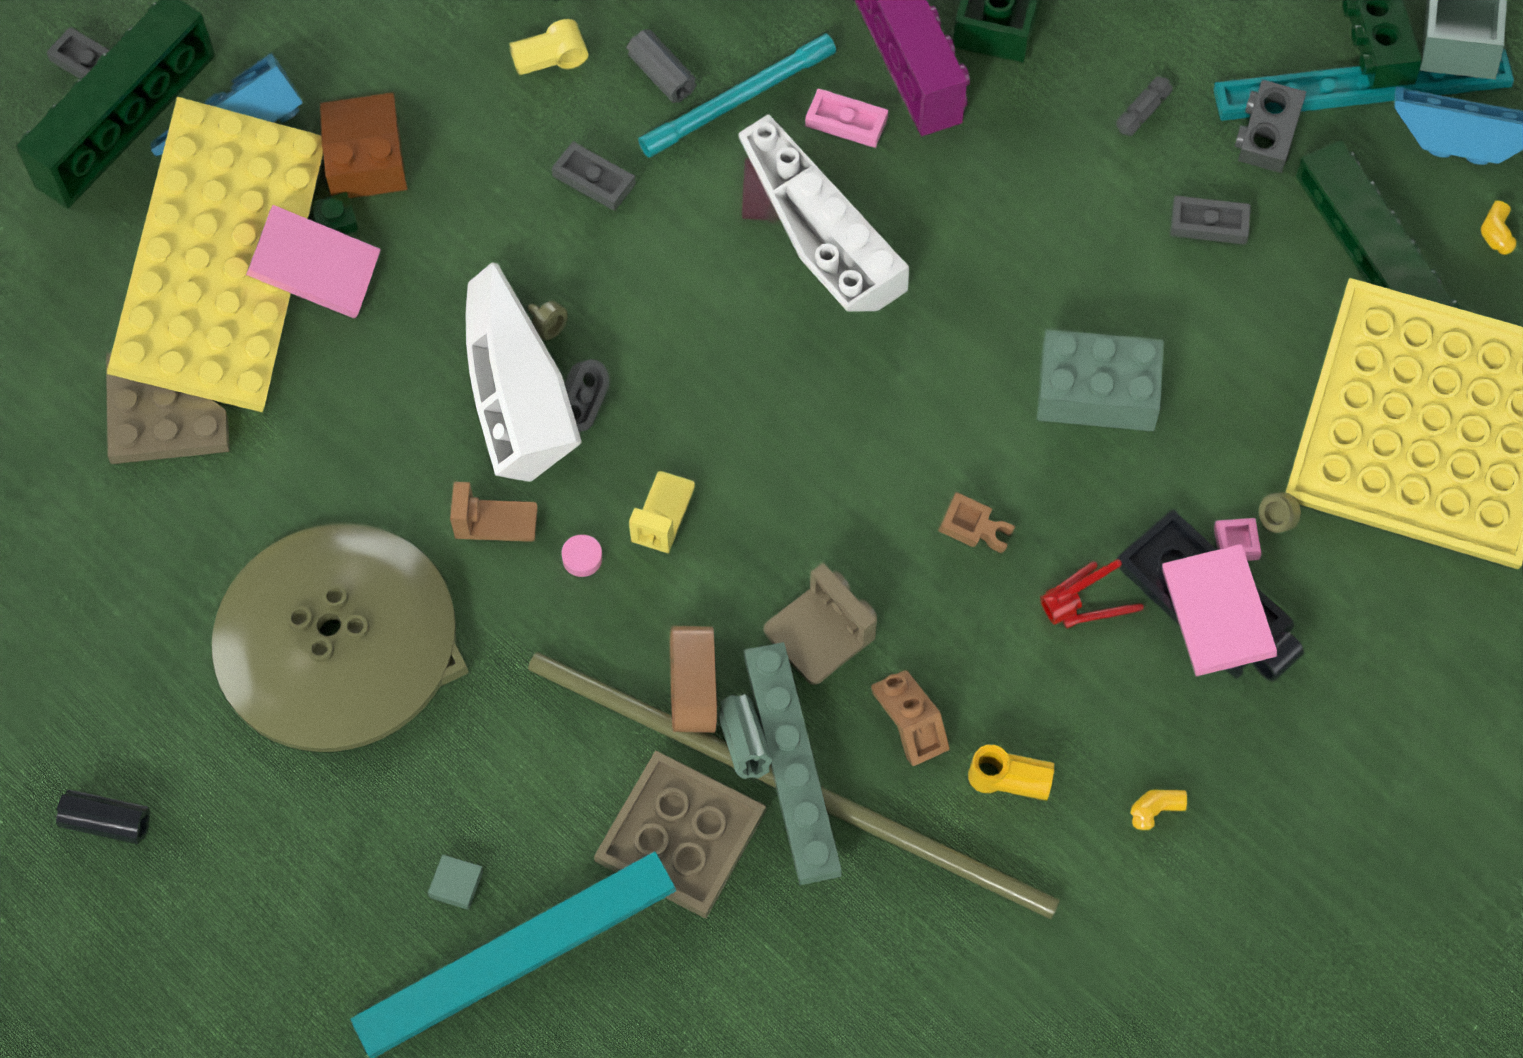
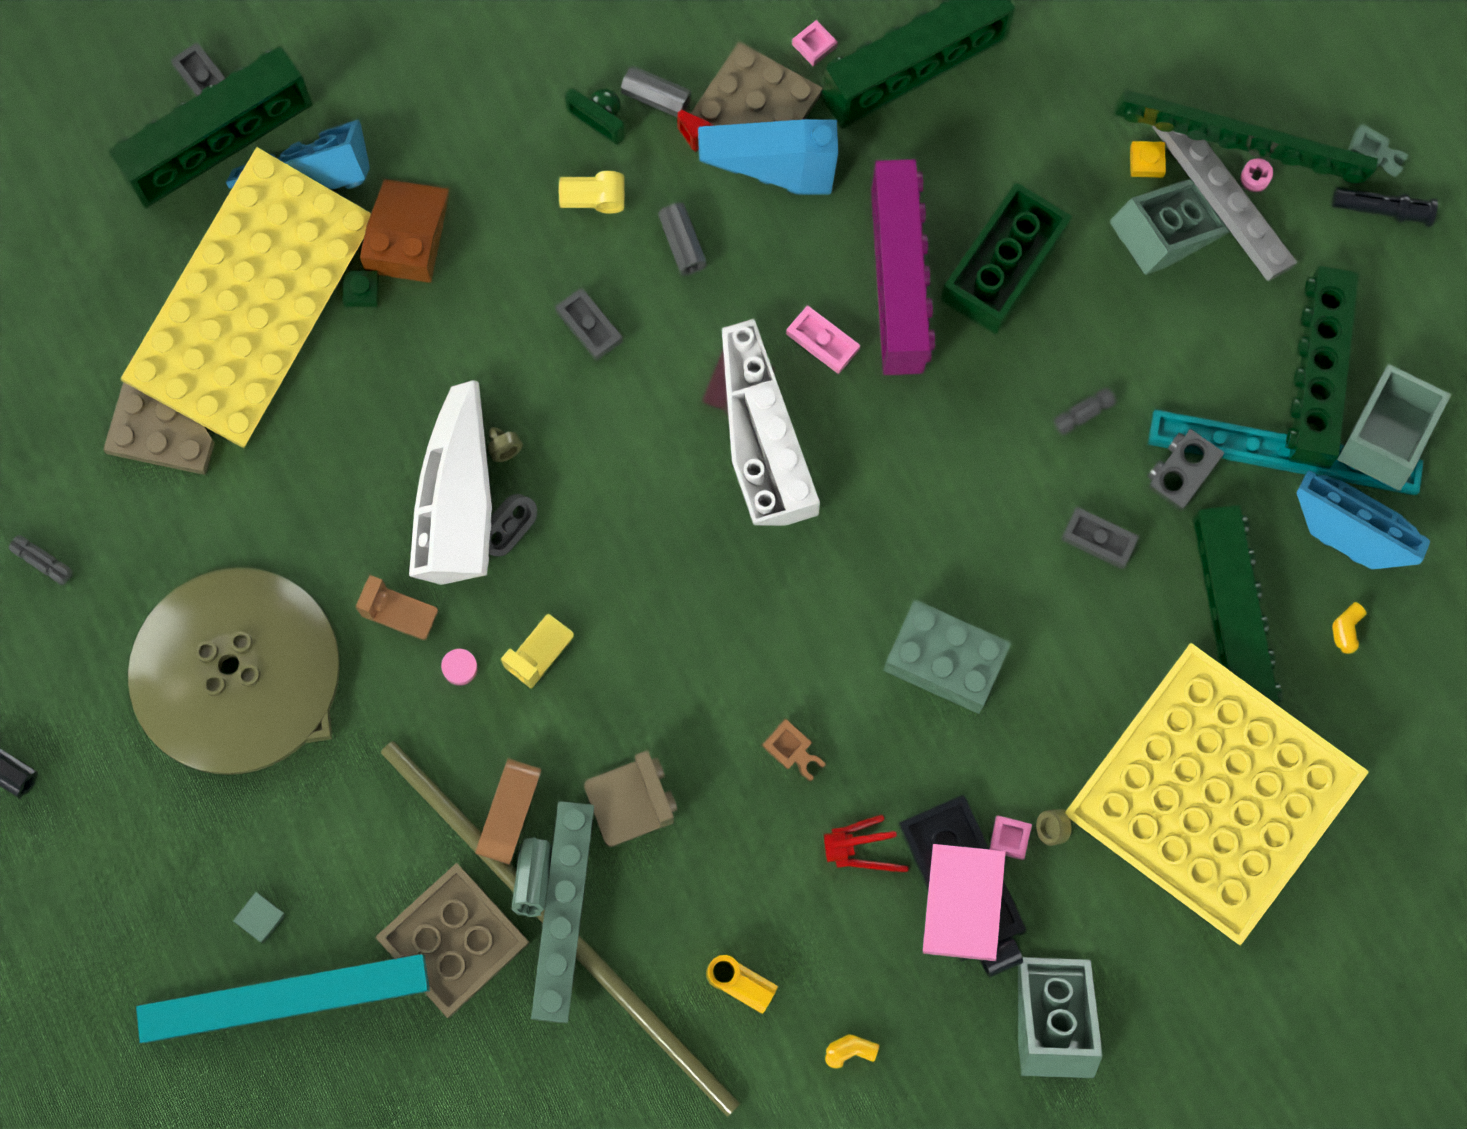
camera: 15 degrees right, 10 degrees up
bright pink tile [246,205,381,319] -> none
teal piece [638,33,836,158] -> none
medium nougat bracket [871,670,950,766] -> none
none -> dark grey axle [9,535,73,585]
none -> sand green slope [1018,957,1103,1078]

